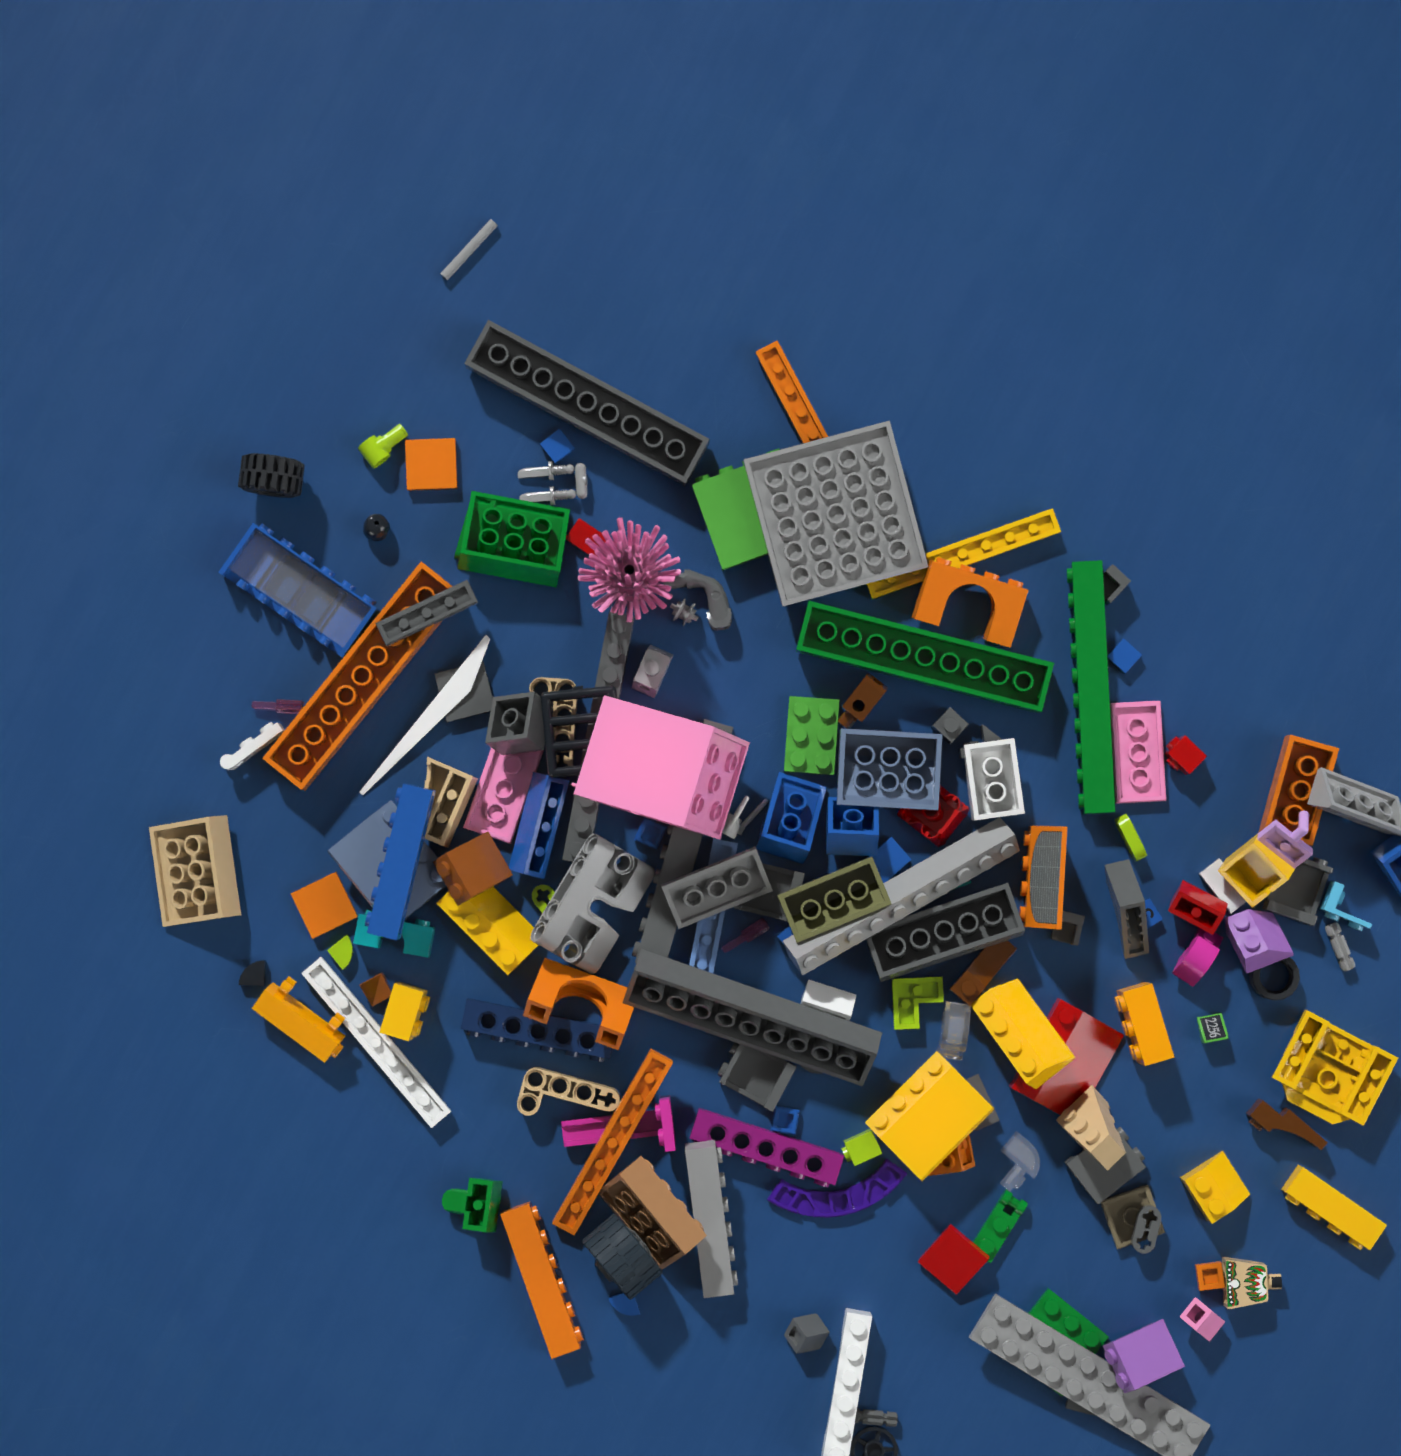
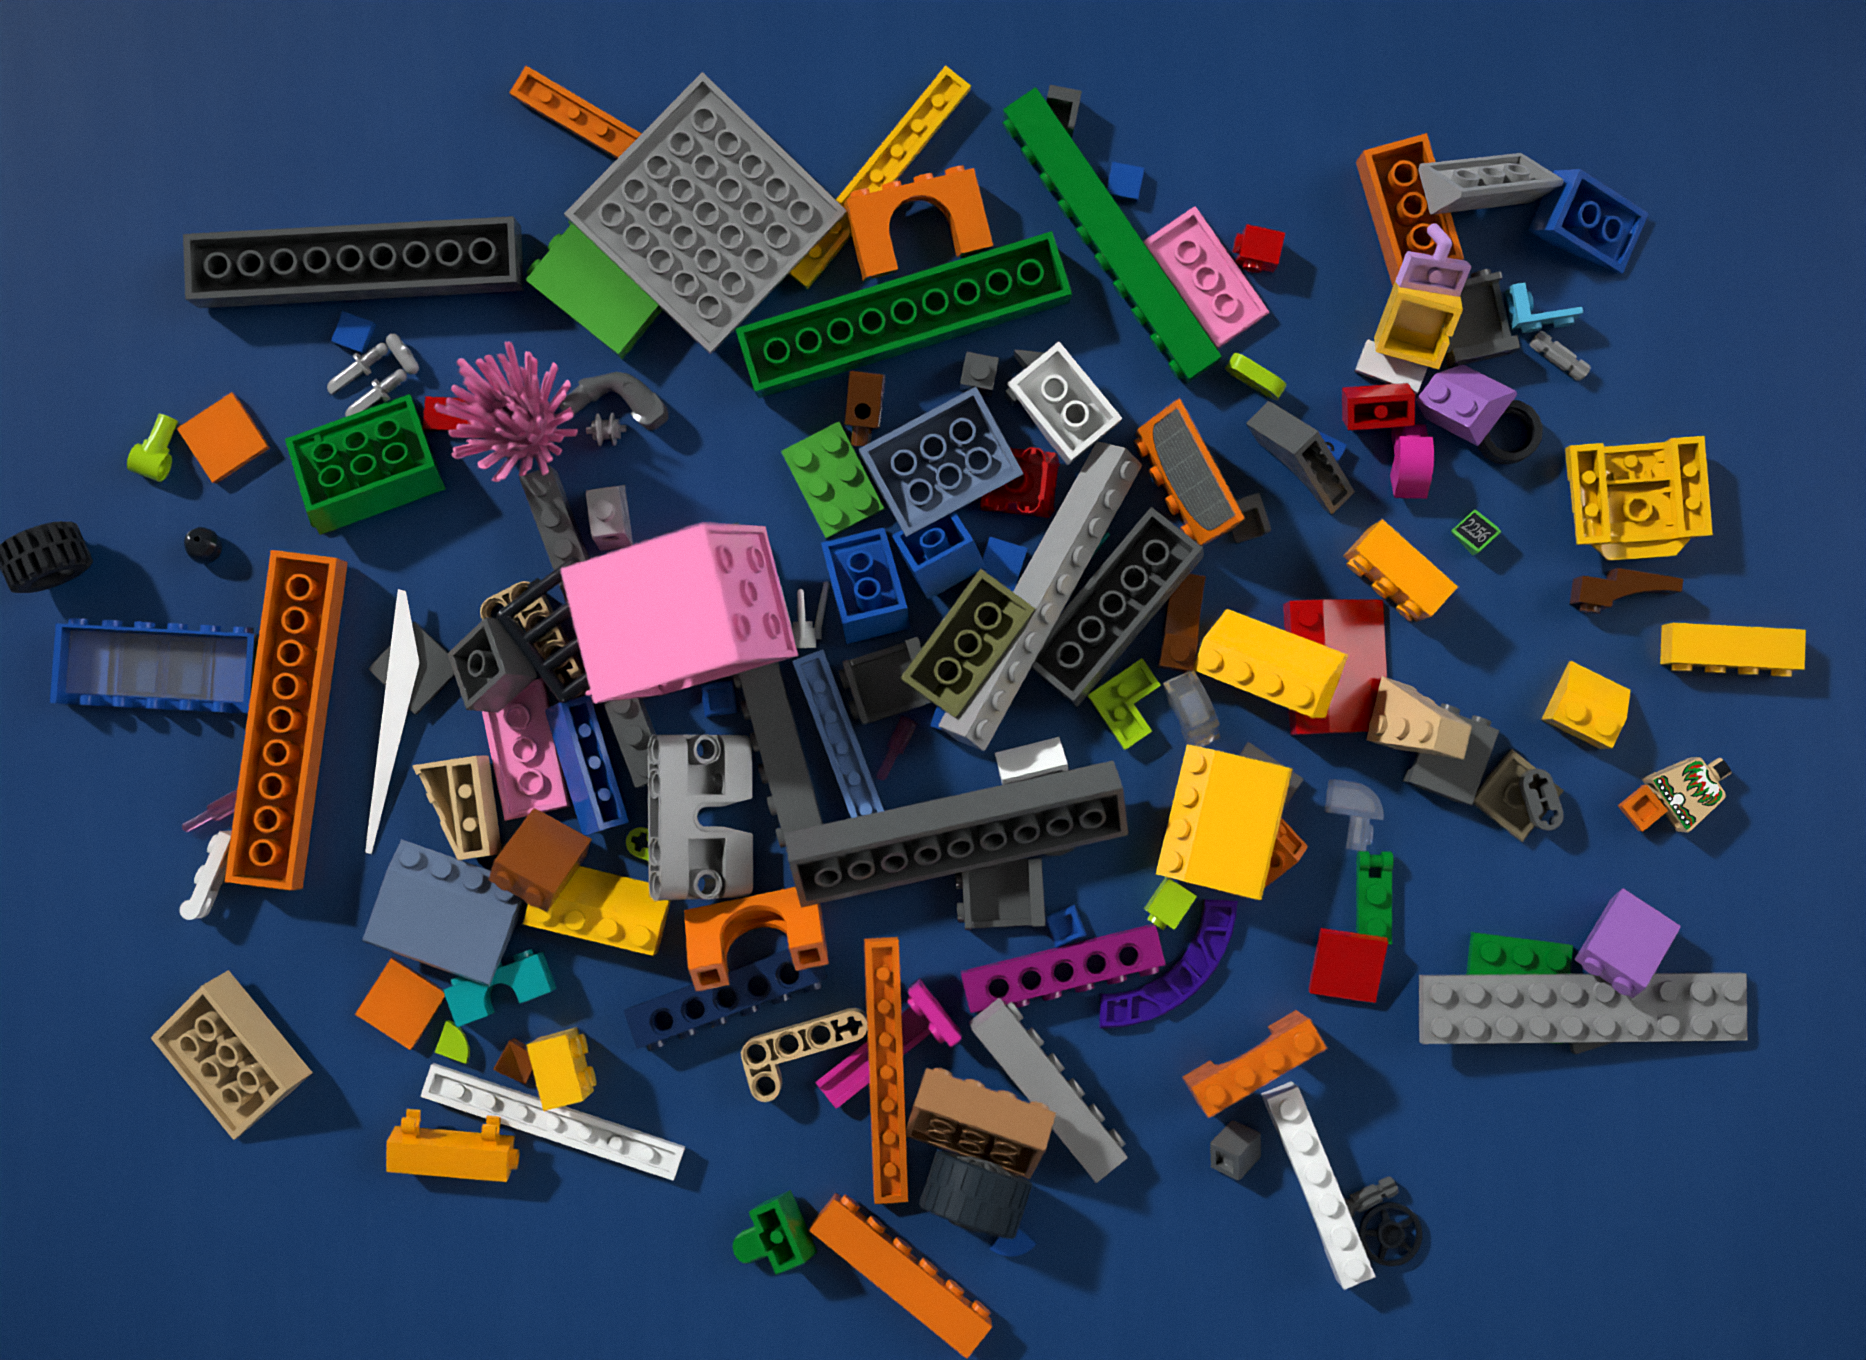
camera: 30 degrees left, 0 degrees up
black tile [239,960,266,986] -> none
blue brick [365,783,436,940] -> none
dark grey tile [376,580,478,646] -> none
light grey bar [440,219,498,281] -> none
light grey slope [661,847,773,929] -> none
bright pink brick [1180,1297,1225,1342] -> none
none -> orange arch [1182,1010,1327,1118]

